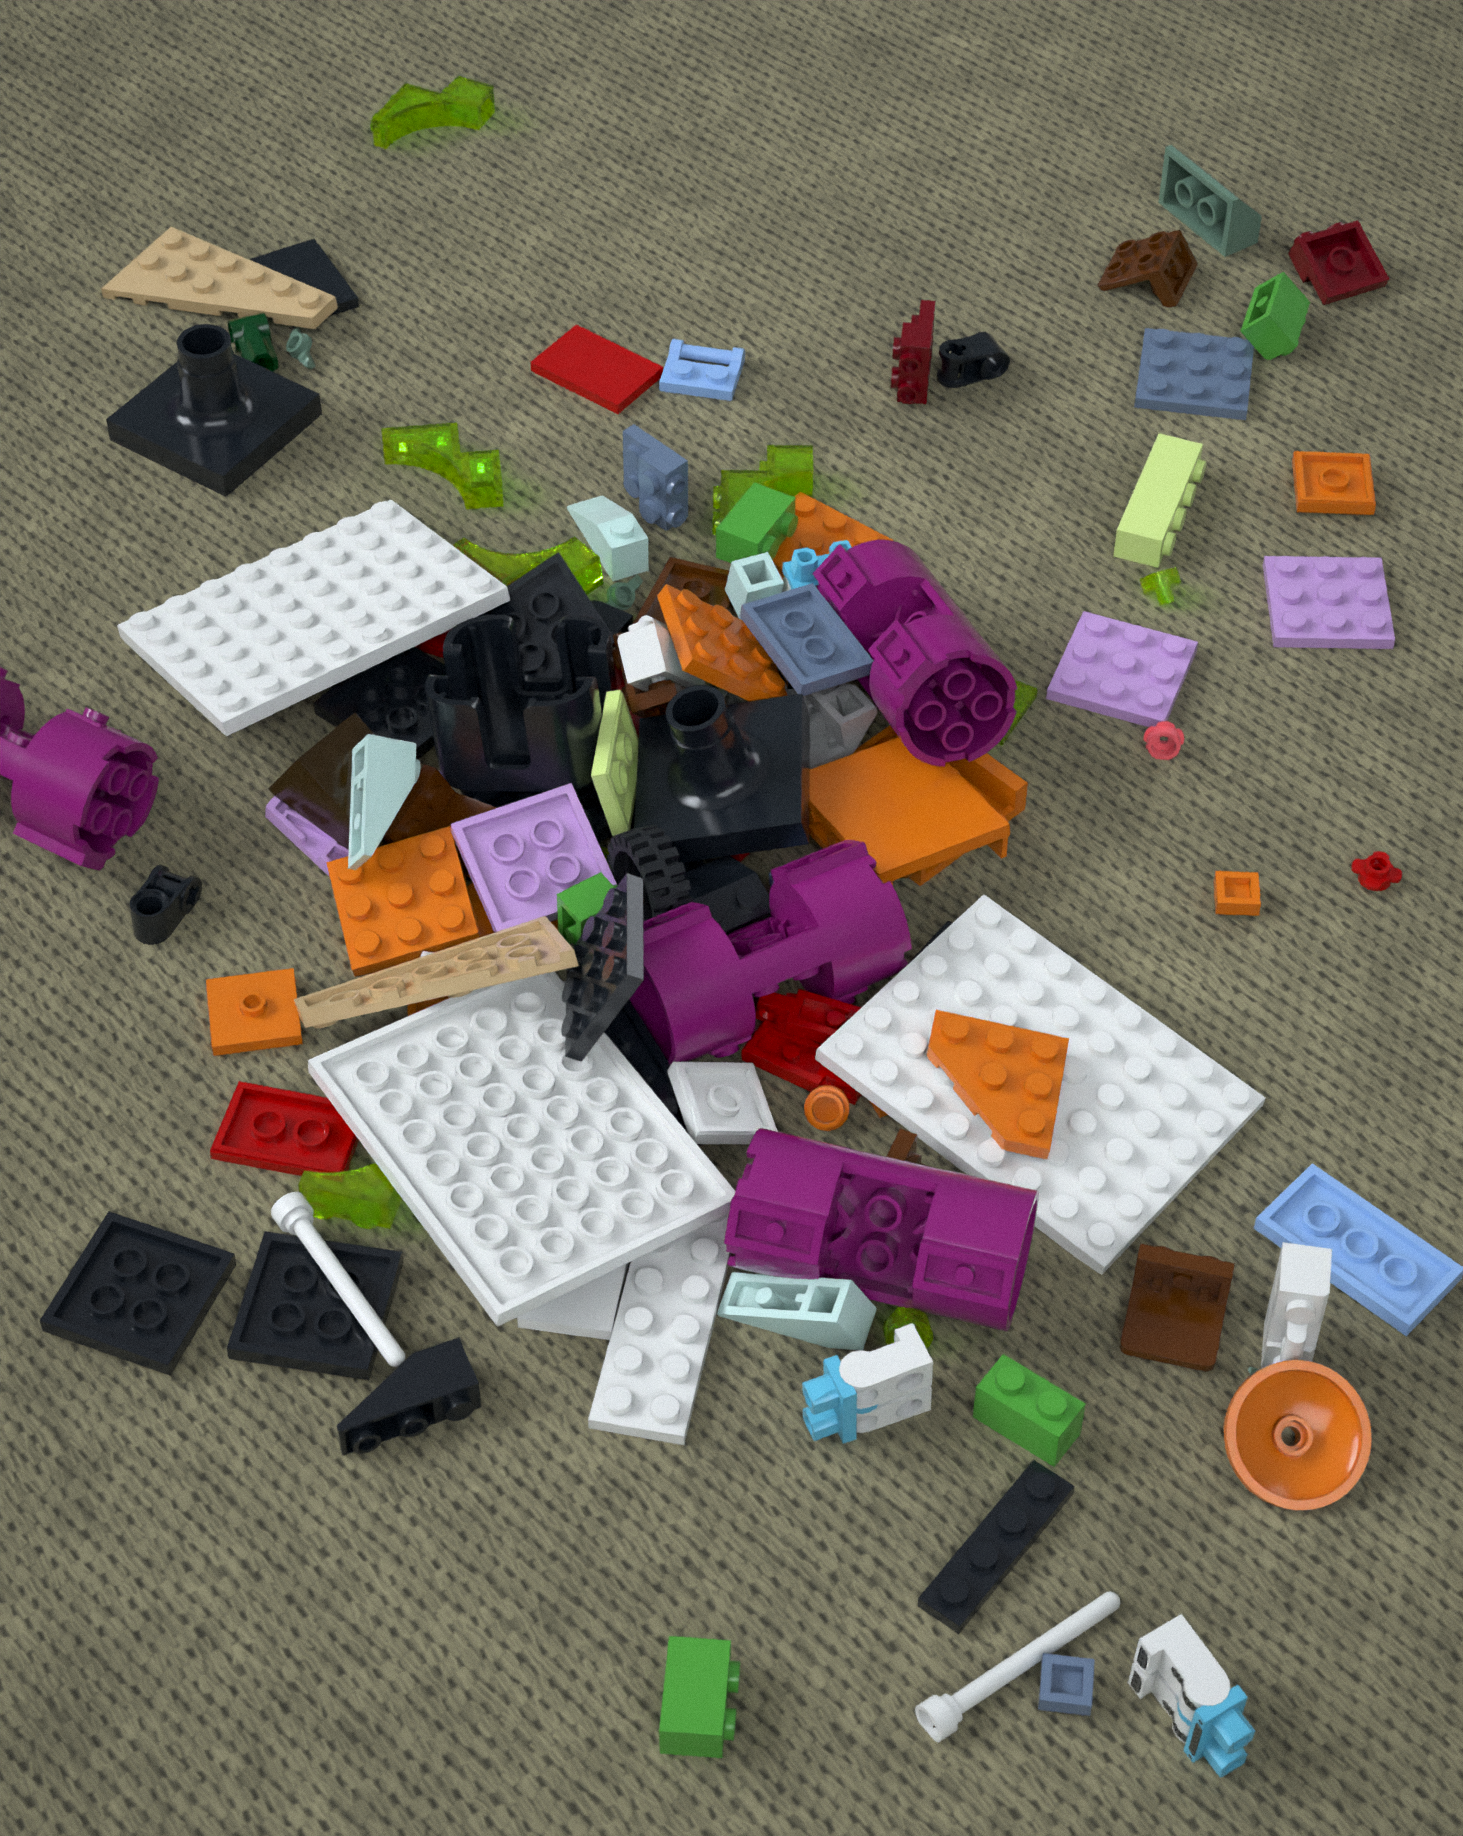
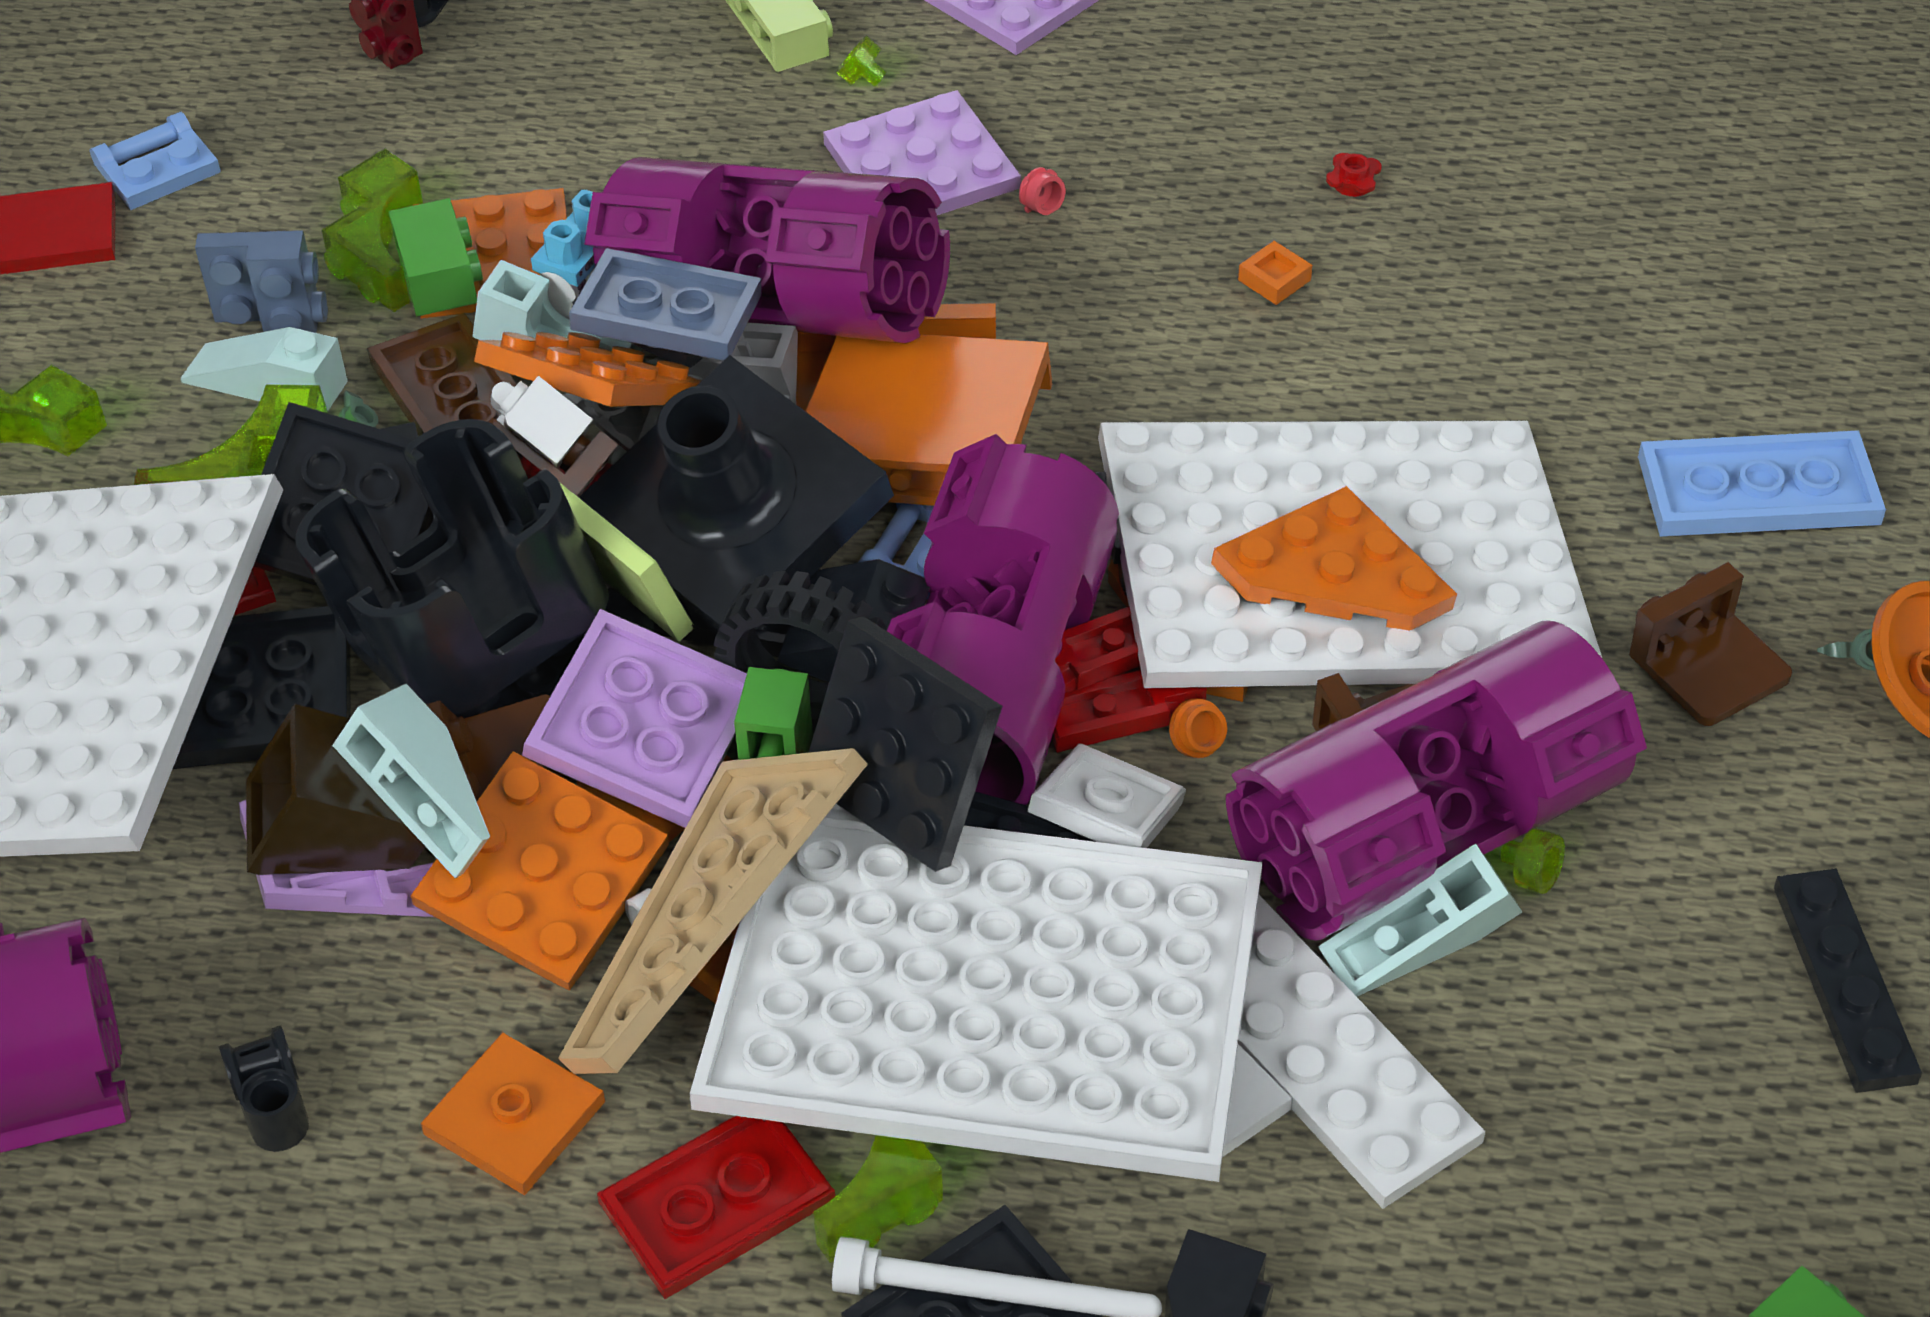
camera: 45 degrees left, 0 degrees up
white hips [802,1323,933,1444] -> none
bright green brick [973,1354,1086,1467] -> none
white piece [1261,1242,1332,1368] -> none

